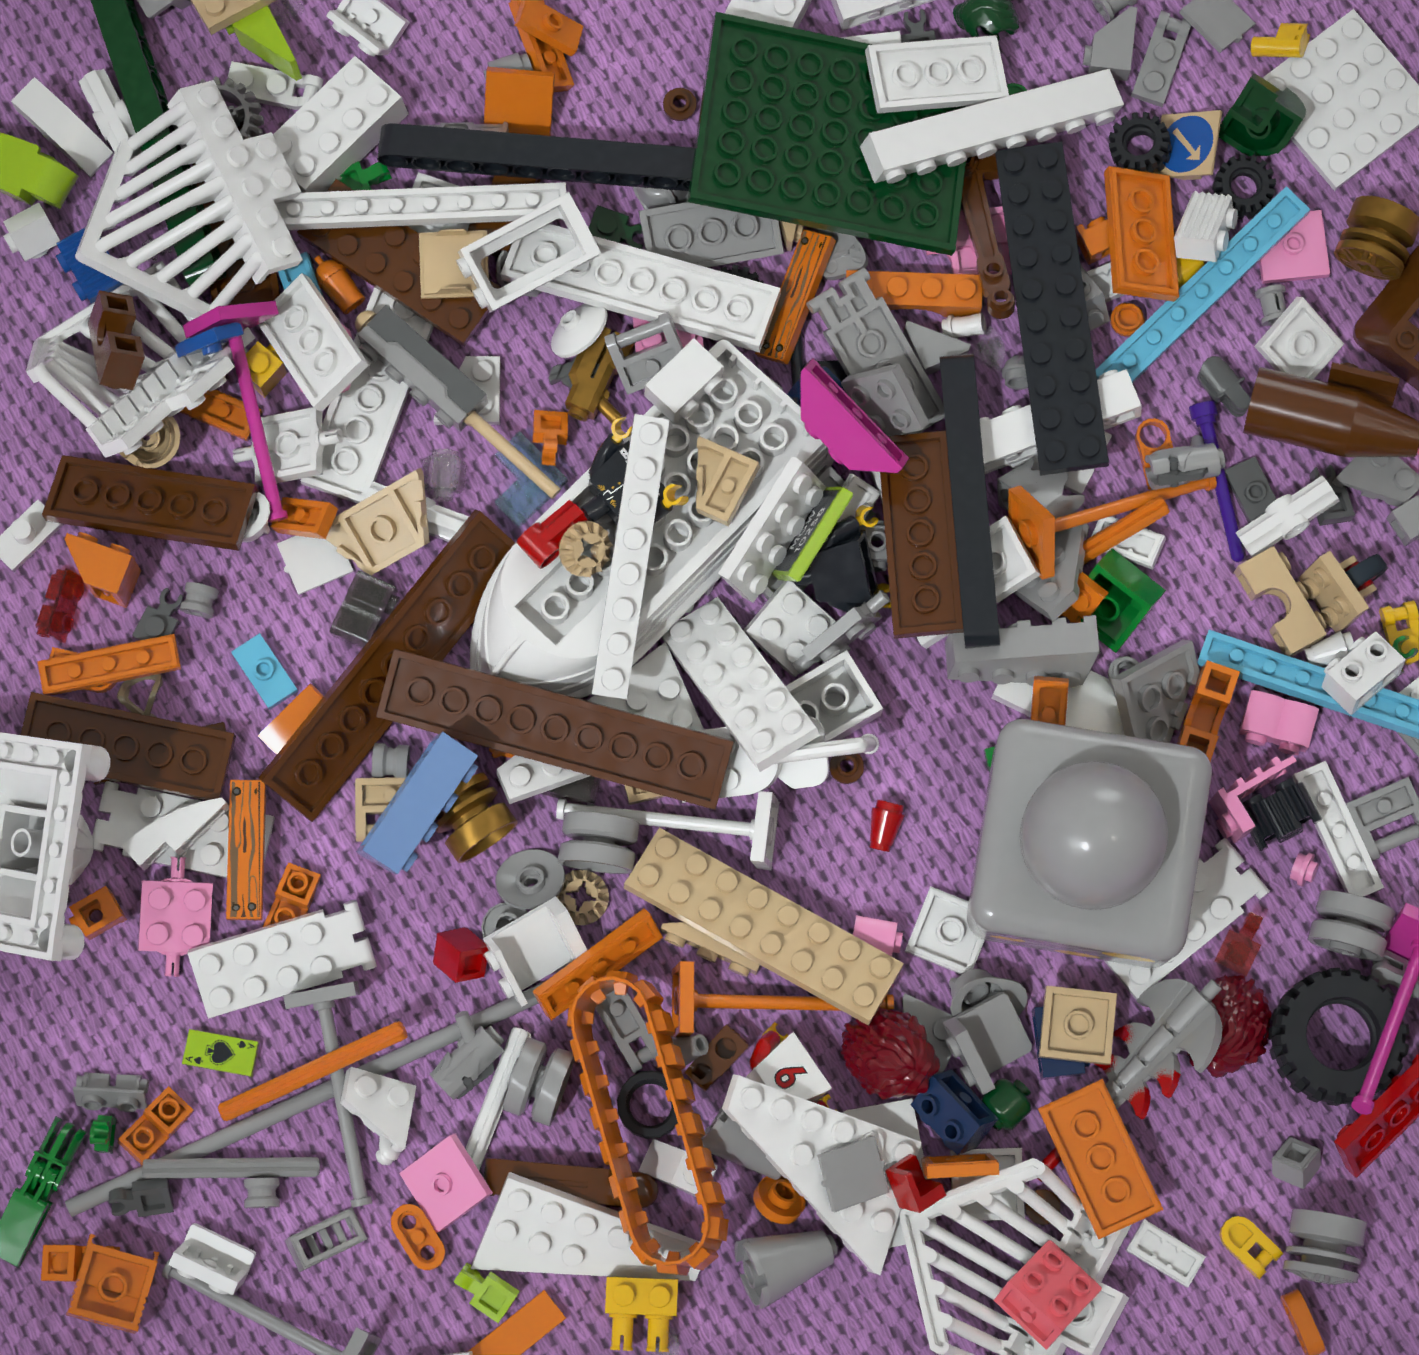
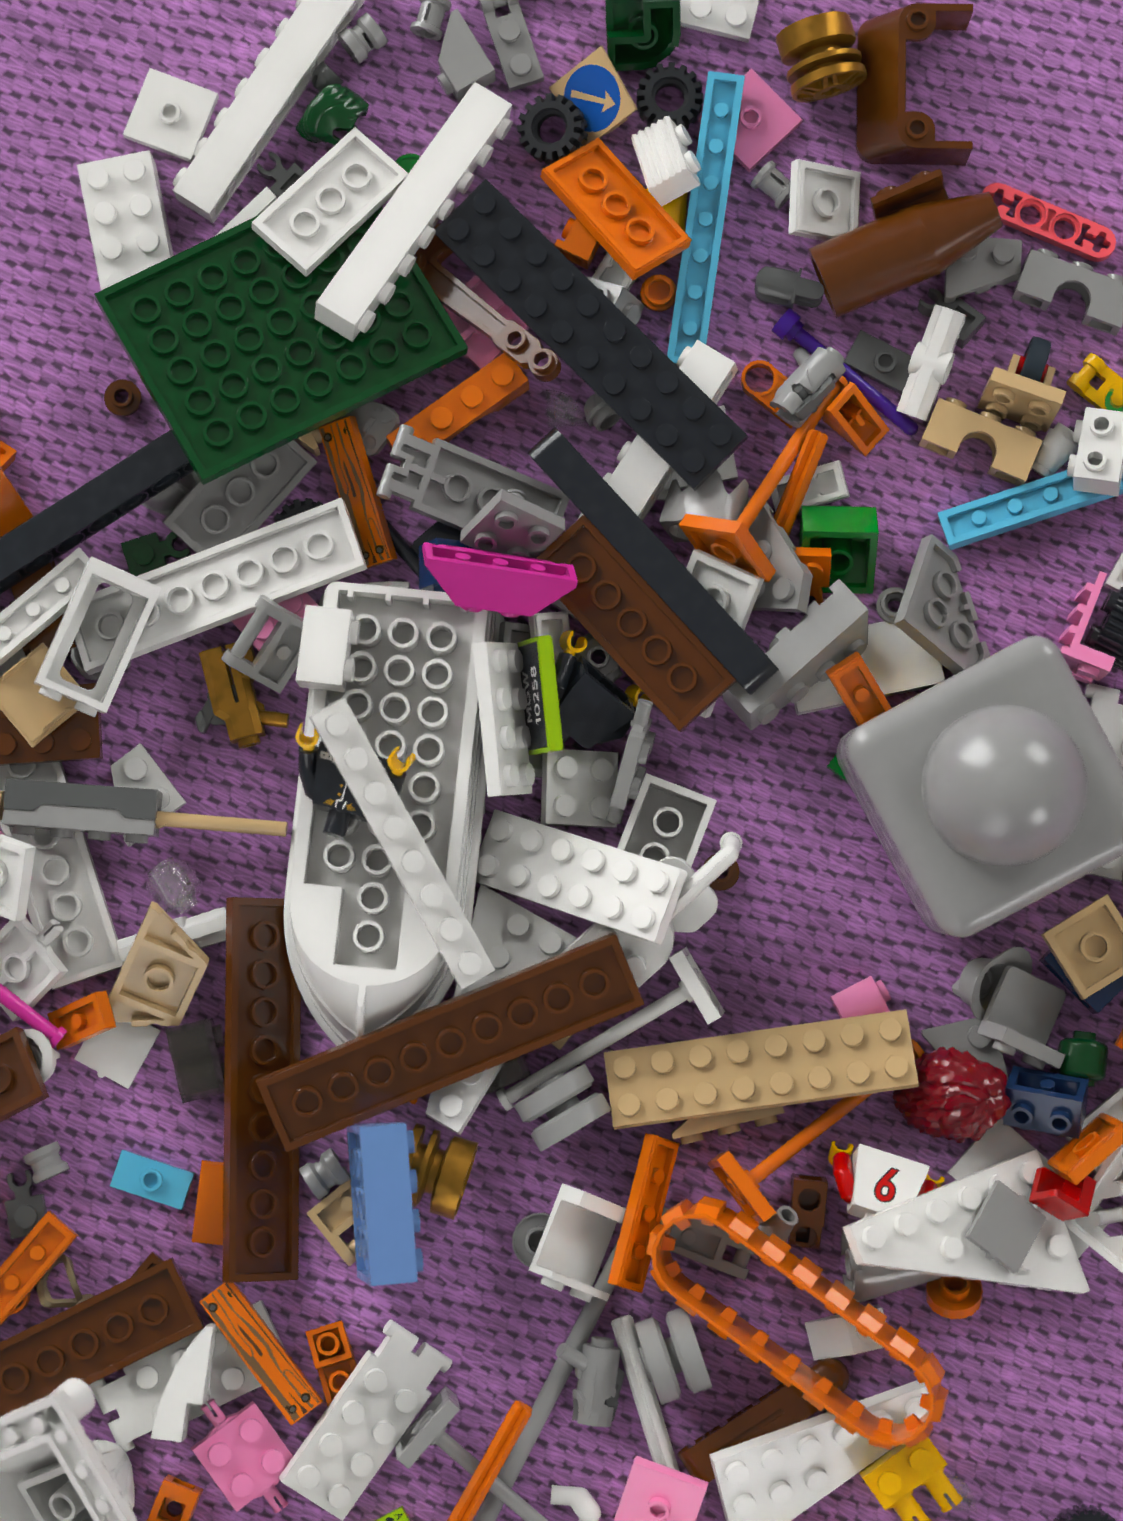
camera: 30 degrees left, 5 degrees up
white wing [340,1067,416,1153] -> none
red panel [433,927,489,983] -> none
clear light blue plate [494,431,568,528] -> none
light grey dish [495,849,565,909] -> none
red piece [516,500,589,569] -> none
orange plate [532,410,568,466] -> none
white dish [551,303,608,358] -> none
tan gear [557,870,609,925] -> none
tan gear [559,521,614,577] -> none
black tyre [617,1071,678,1139] -> none
tan wing [696,436,760,527] -> none
light grey cone [734,1230,838,1309] -> none
red cone [869,799,905,852] -> none
light grey slope [903,321,971,376] -> none
white tile [905,886,985,975] -> none
white pin [942,313,987,339] -> none
orange arch [1176,660,1240,762] -> none
bright pink brick [1238,690,1319,755] -> none
none -> orange slope [822,382,890,457]

